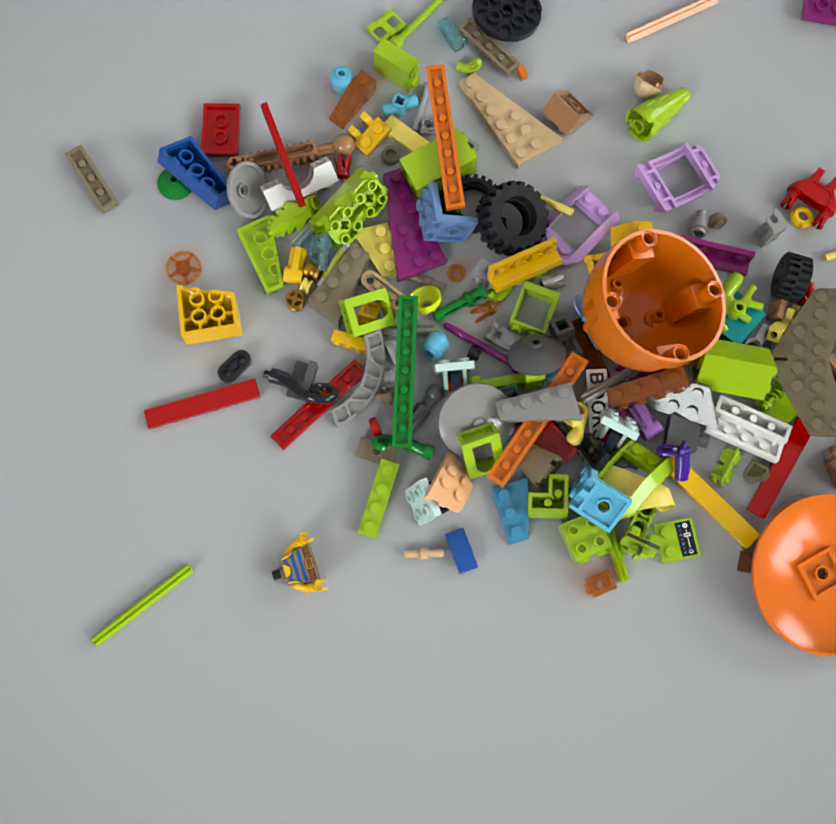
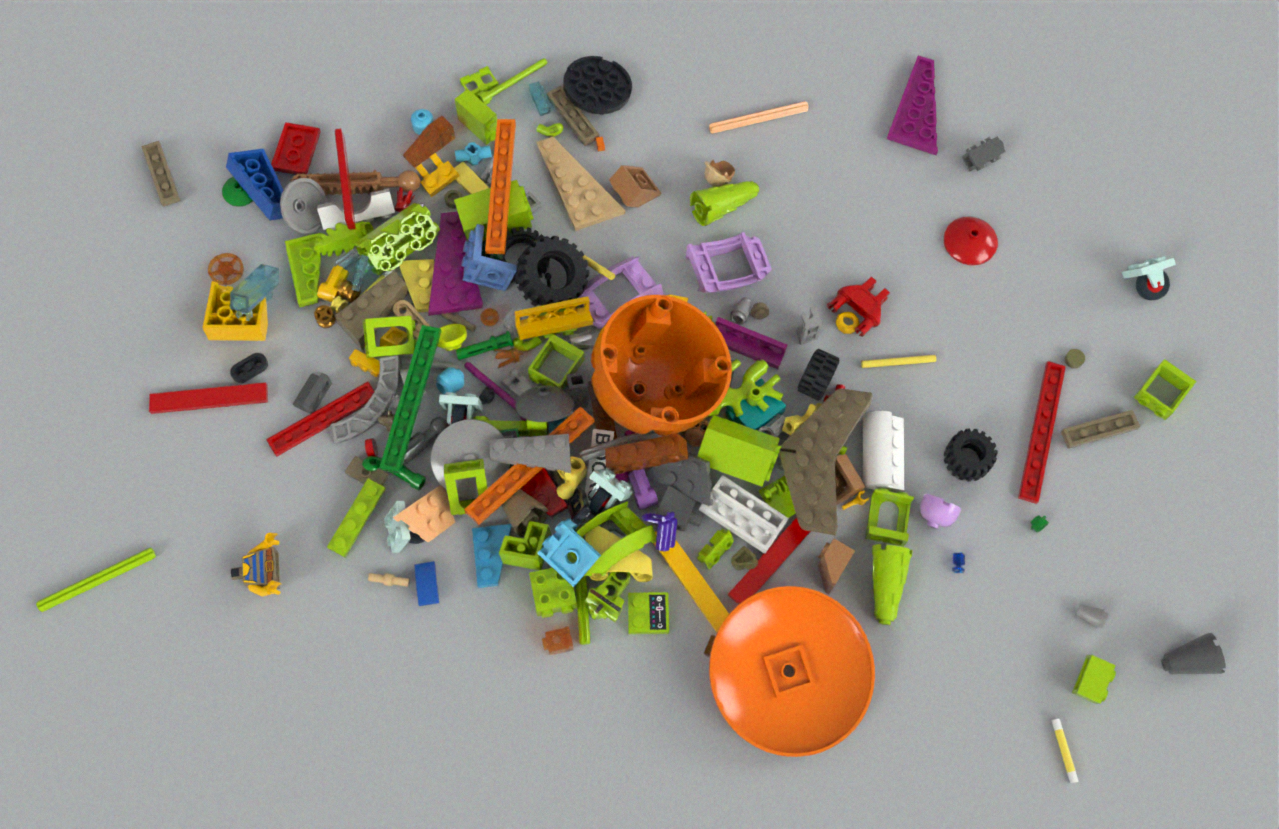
camera: 10 degrees right, 10 degrees down
black plant [263,368,340,404] -> none
medium nougat tile [766,299,787,322] -> none
none -> clear light blue brick [230,264,279,321]

